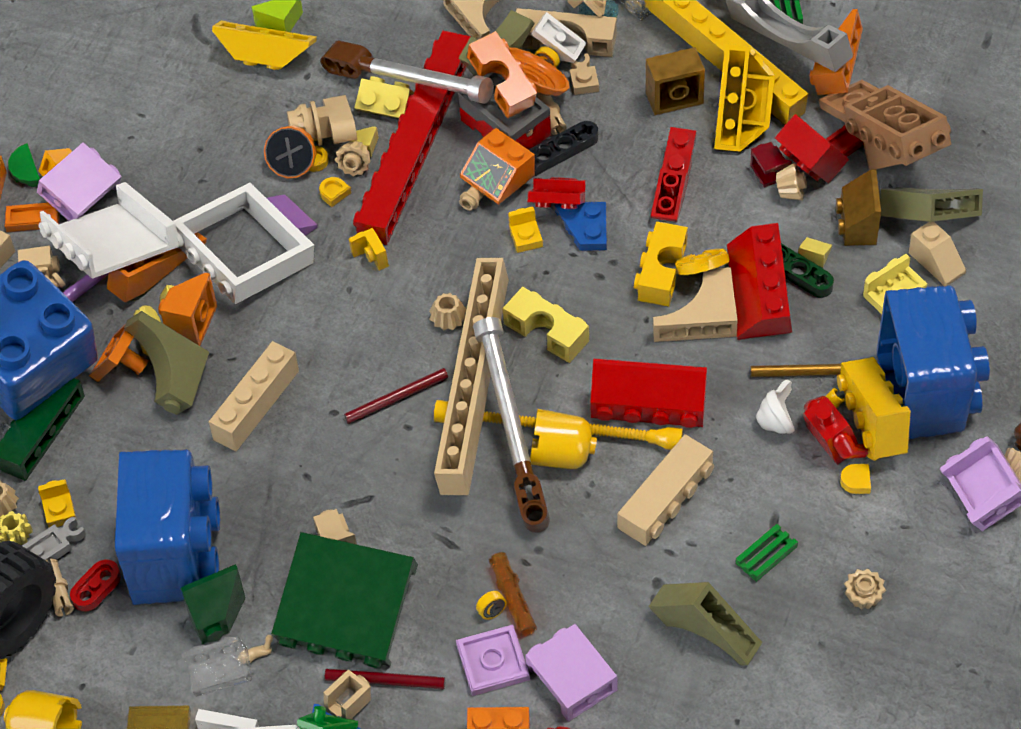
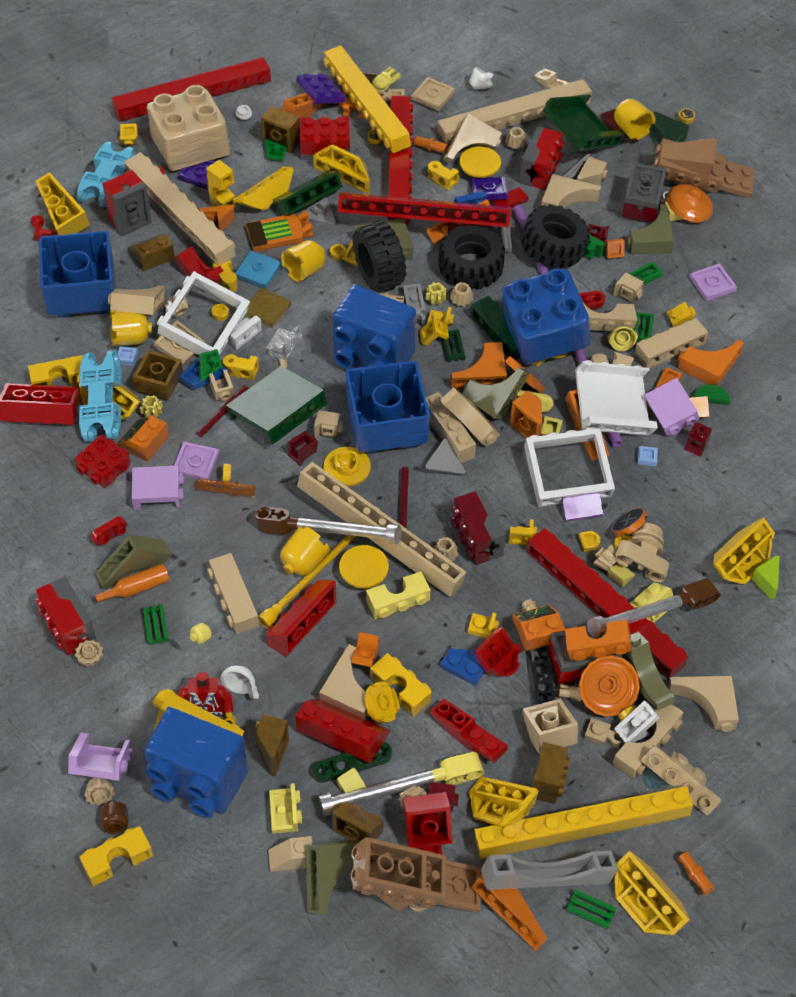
camera: 115 degrees right, 0 degrees up
dark green slope [180,564,246,644] -> none
pearl gold bar [751,364,841,377] -> none
none -> red piece [35,576,97,656]
none -> red plate [90,516,128,546]
none -> orange piece [94,563,170,603]
none -> light yellow piece [190,623,211,644]
none -> yellow leg [223,354,259,381]
none -> pearl gold slope [254,714,289,777]
none -> dark red window [287,431,318,466]
none -> piece [318,752,484,816]
none -> yellow piece [324,447,371,487]
none -> yellow piece [339,545,389,589]
none -> blue brick [345,361,430,453]
none -> orange slope [352,632,380,667]
none -> yellow bracket [420,318,449,346]
none -> light grey piece [425,438,465,475]
none -> tan arch [440,387,500,447]
none -> dark green tile [442,329,465,362]
none -> orange arch [451,342,507,390]
none -> dark red piece [451,489,506,565]
none -> tan slope [522,698,578,754]
none -> light blue tile [637,446,658,467]
none -> dark red window [684,422,712,457]

